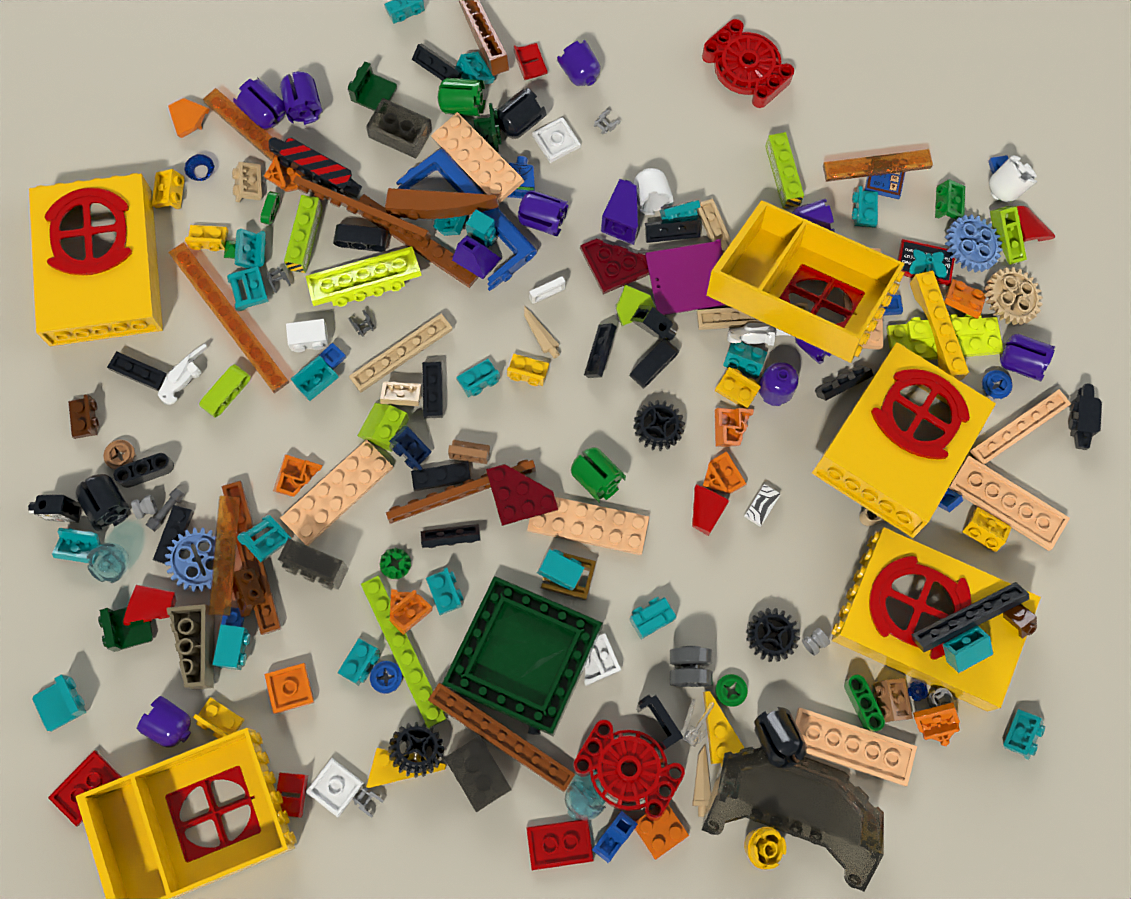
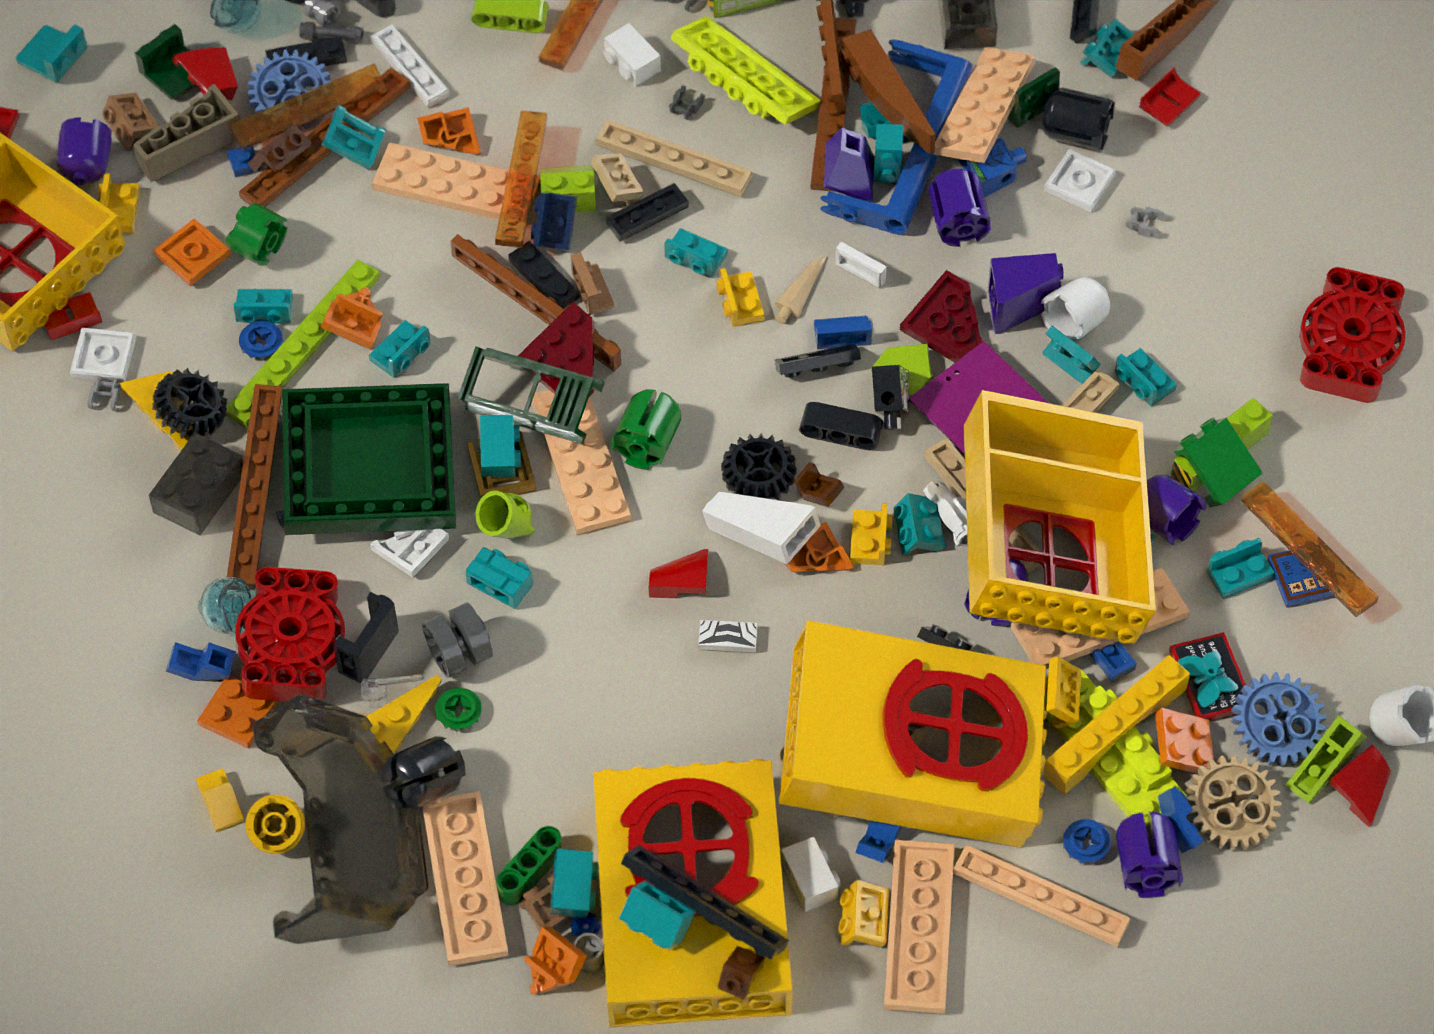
camera: 65 degrees right, 15 degrees down
teal brick [213,625,250,670] -> none
clear smoke brick [278,538,349,591] -> none
teal bracket [291,356,339,401] -> none
blue plate [319,343,347,370] -> none
black beam [333,224,388,252] -> none
green gear [379,547,411,579] -> none
black plate [421,524,481,548] -> none
green cylinder [437,78,486,116] -> none
red tile [526,819,594,870] -> none
dark purple cylinder [557,40,601,86] -> none
black plate [645,218,700,243] -> none
orange slope [703,451,747,494] -> none
black gear [746,608,800,662] -> none
dark purple cylinder [758,362,799,406] -> none
light grey wheel [802,628,830,656] -> none
green bracket [935,179,966,220] -> none
black hinge [1068,383,1102,450] -> none
none -> medium nougat bracket [102,93,159,150]
none -> yellow slope [196,768,244,832]
none -> green brick [225,203,288,266]
none -> white tile [371,24,450,109]
none -> dark green piece [457,346,605,445]
none -> lime piece [475,490,535,539]
none -> clear orange plate [495,110,548,248]
none -> teal brick [550,849,598,918]
none -> white slope [702,492,821,564]
none -> white brick [781,837,841,912]
none -> reddish brown bracket [794,462,845,507]
none -> blue panel [814,316,872,349]
none -> yellow bracket [1046,656,1081,729]
none -> teal bracket [1115,348,1177,407]
none -> blue slope [1158,786,1204,853]
none -> green panel [1174,417,1263,507]

